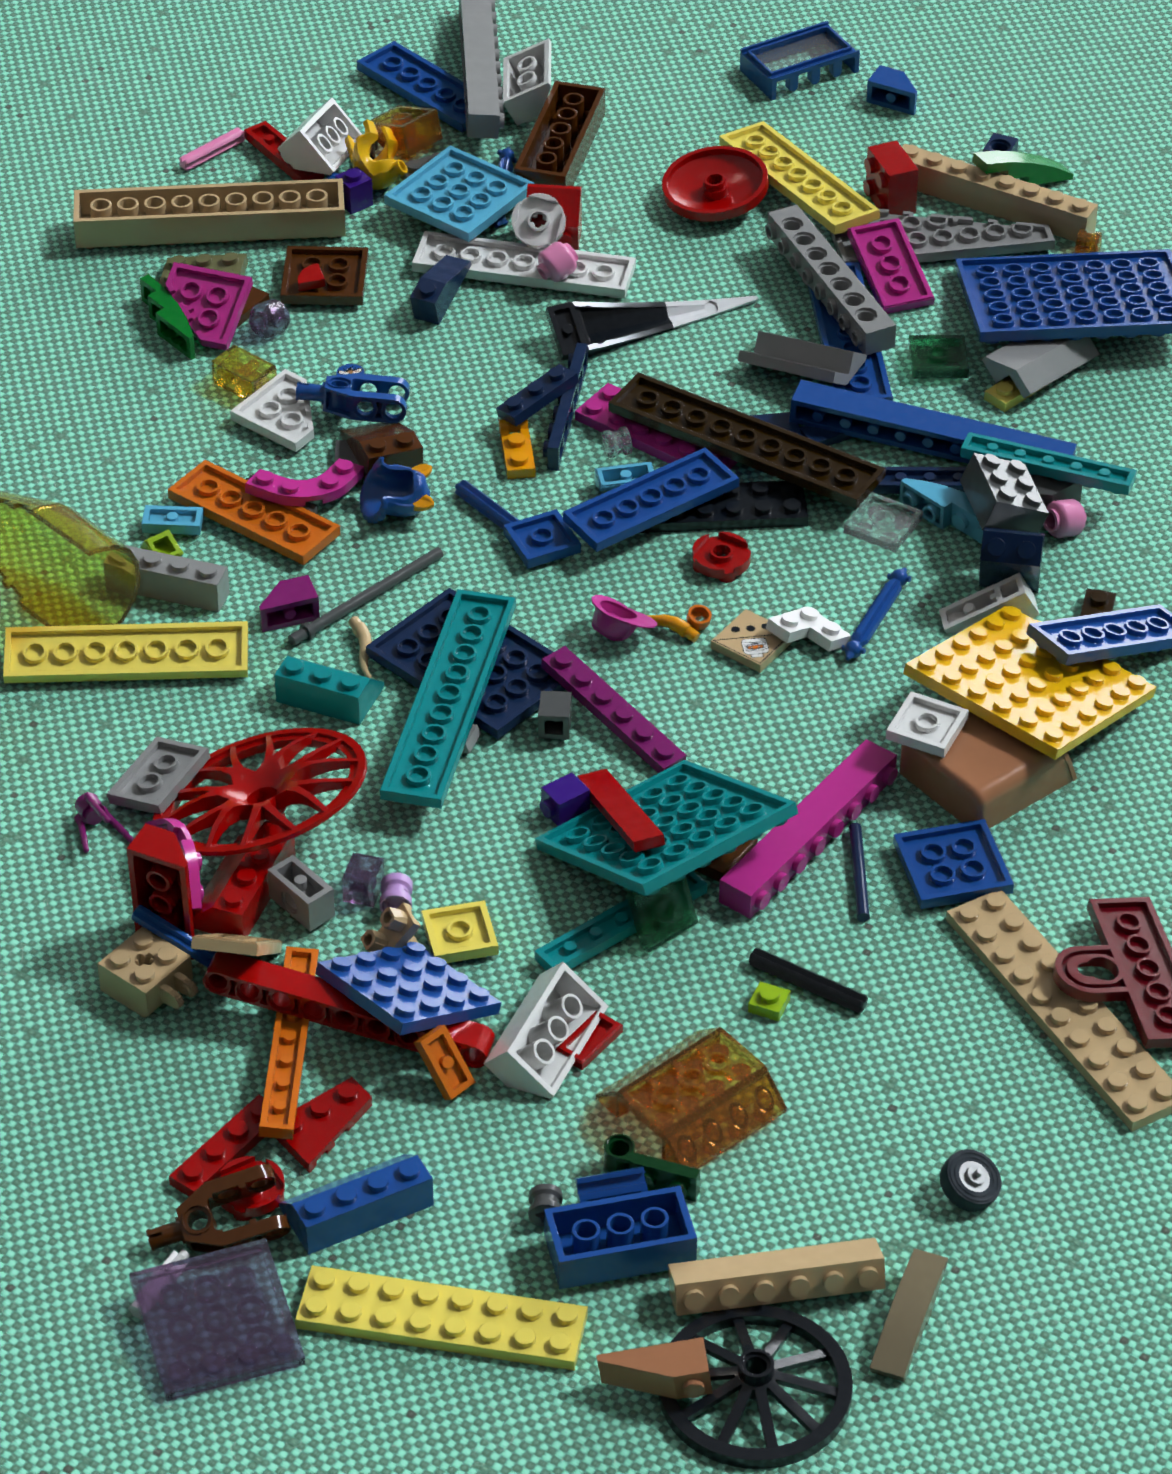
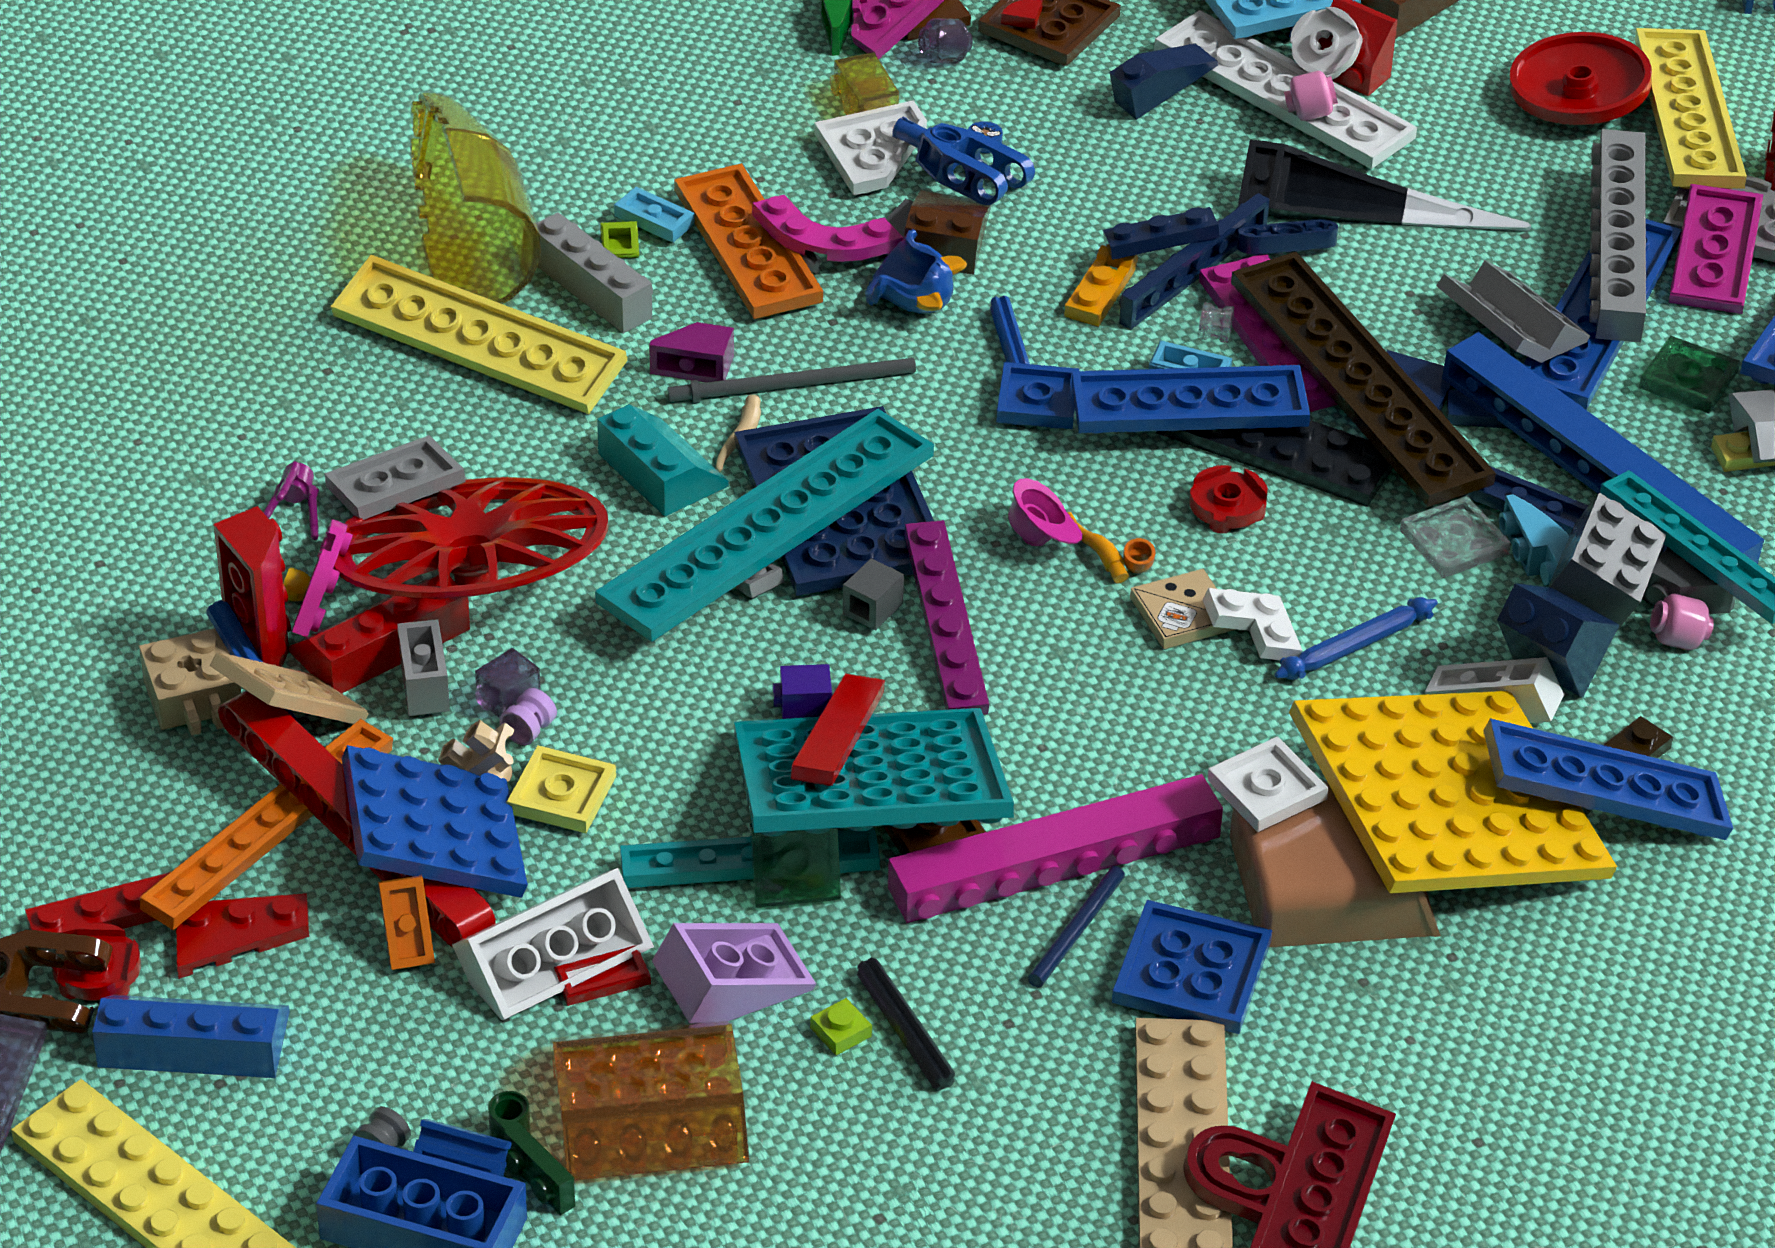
camera: 30 degrees right, 0 degrees up
none -> lavender slope [652,923,816,1023]
none -> dark blue beam [1237,220,1338,255]

